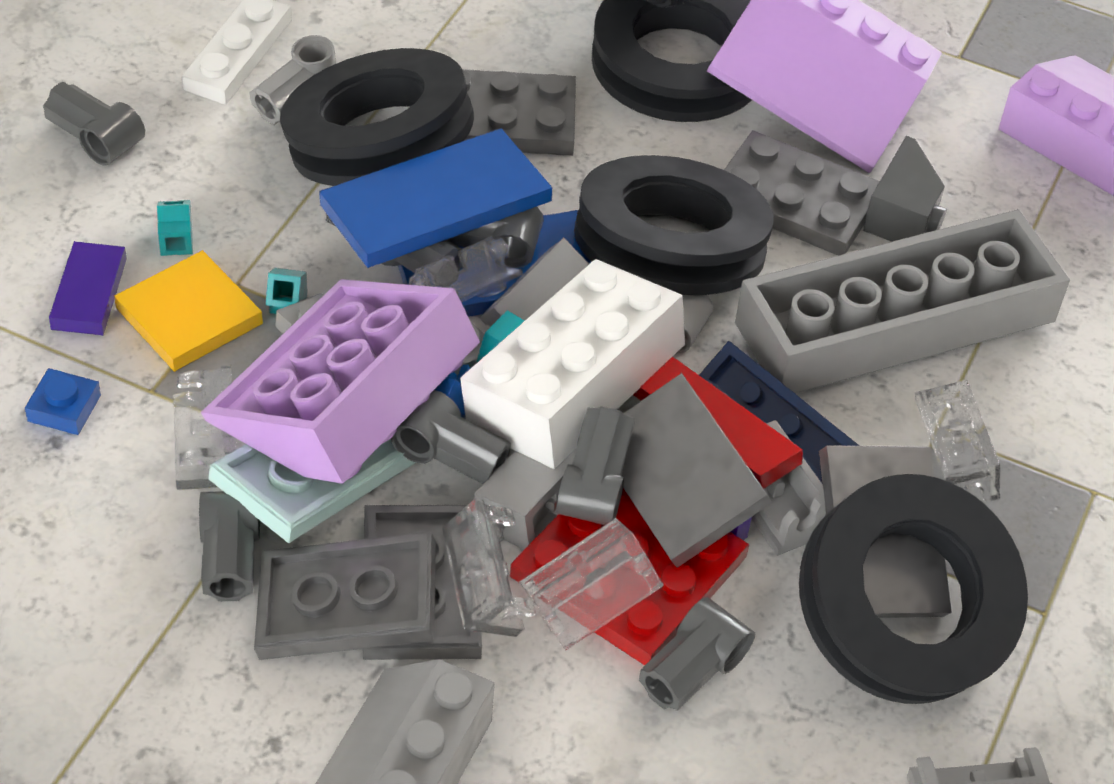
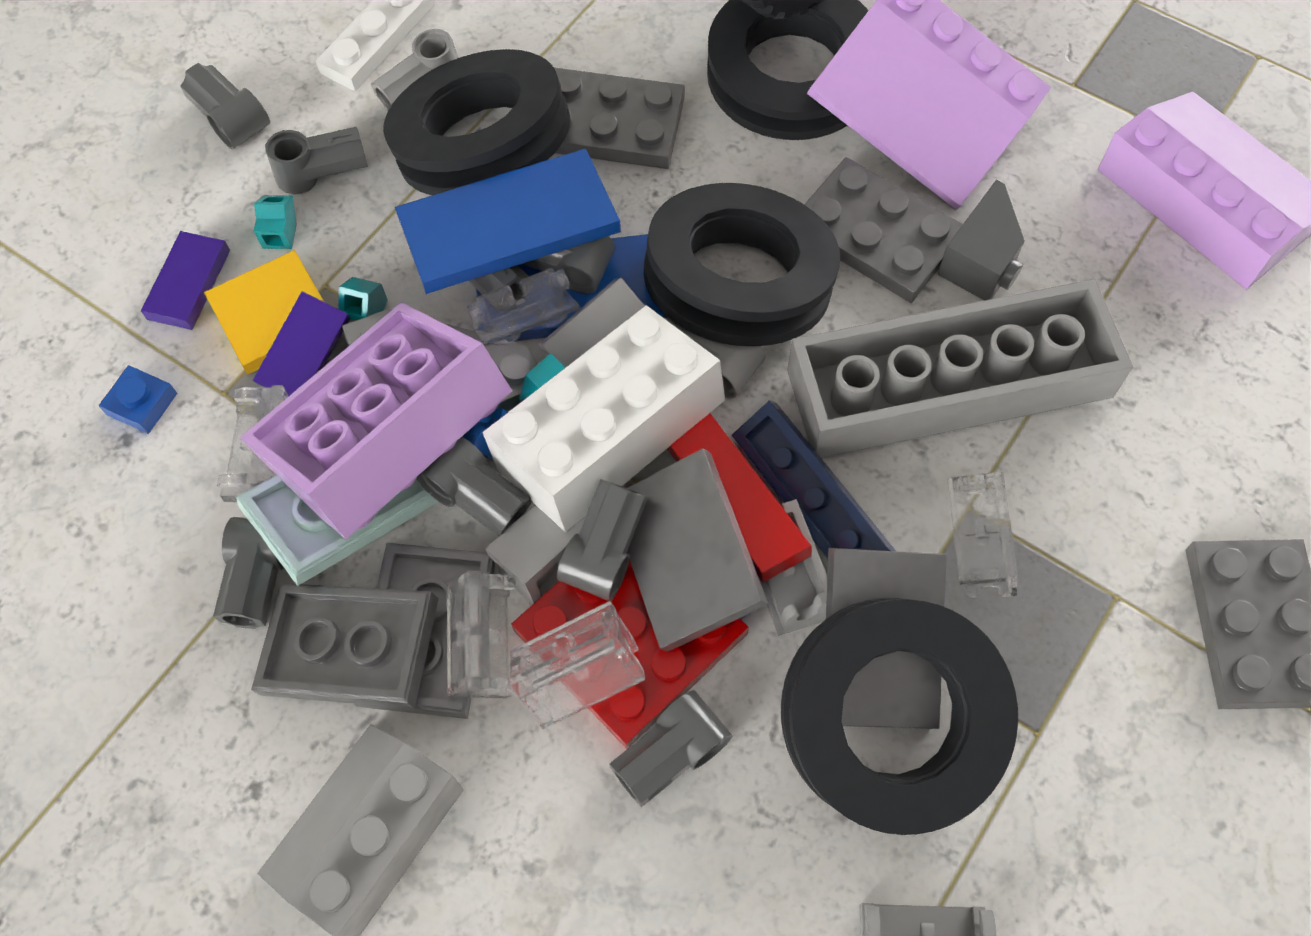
camera: 15 degrees right, 15 degrees up
none -> dark purple tile [252,291,350,398]
none -> dark grey piece [265,127,368,194]

